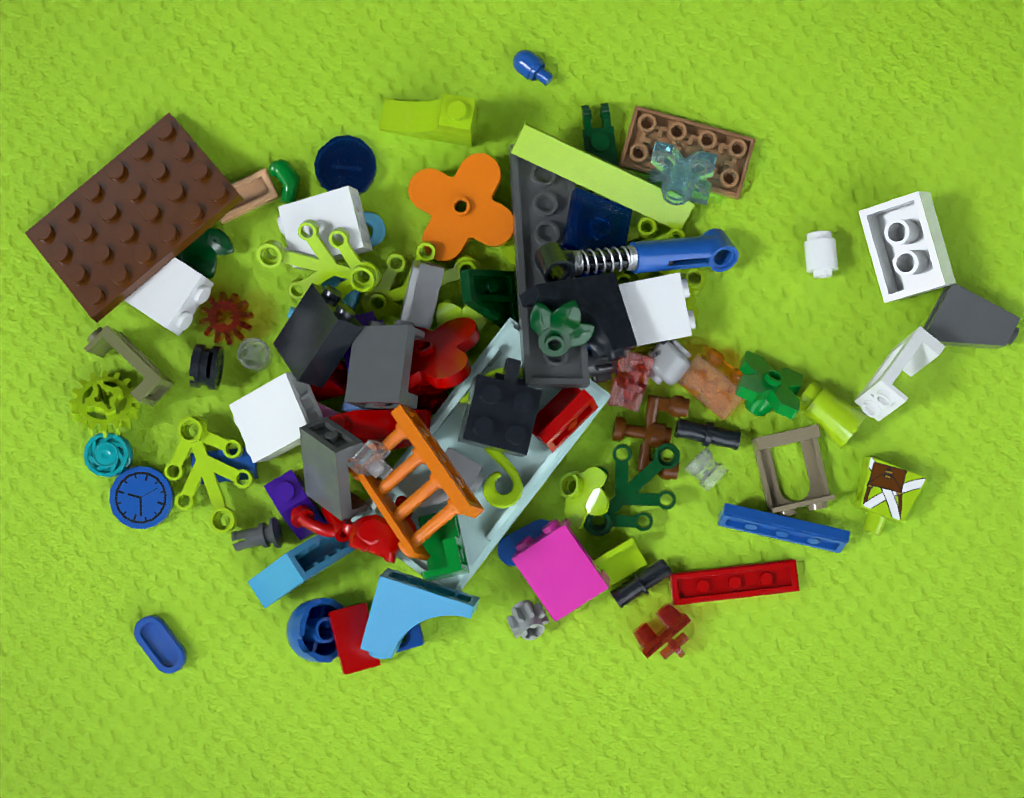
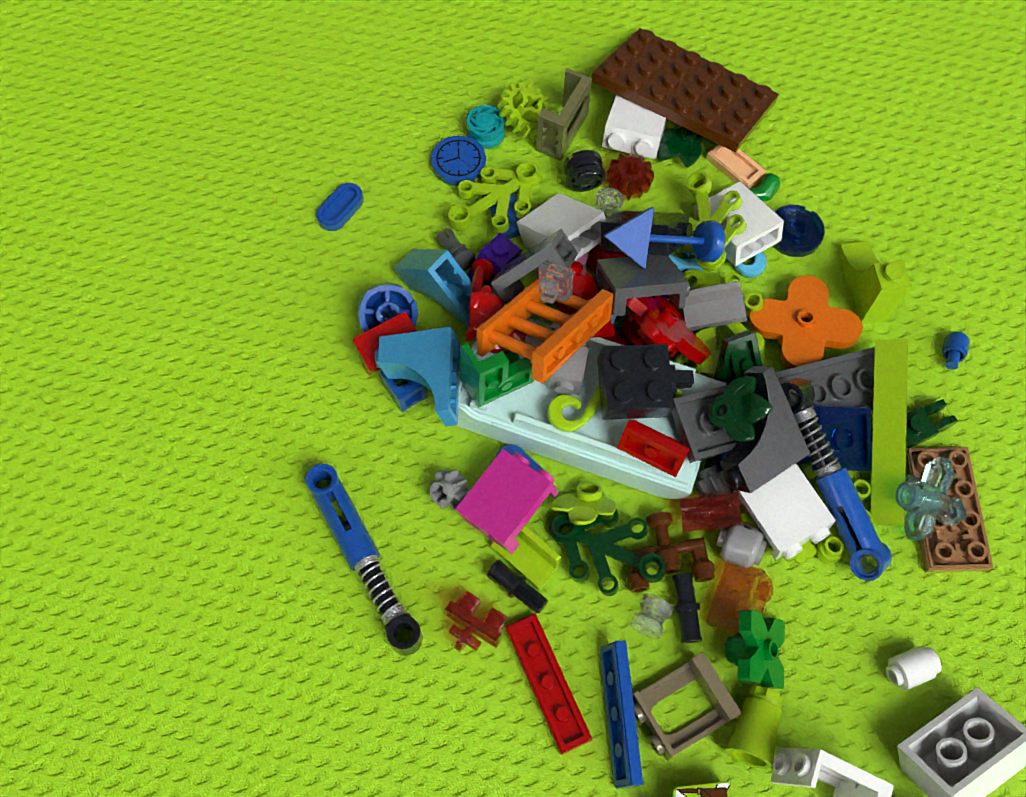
camera: 75 degrees right, 20 degrees down
none -> piece [306,464,423,656]
none -> piece [603,207,725,269]

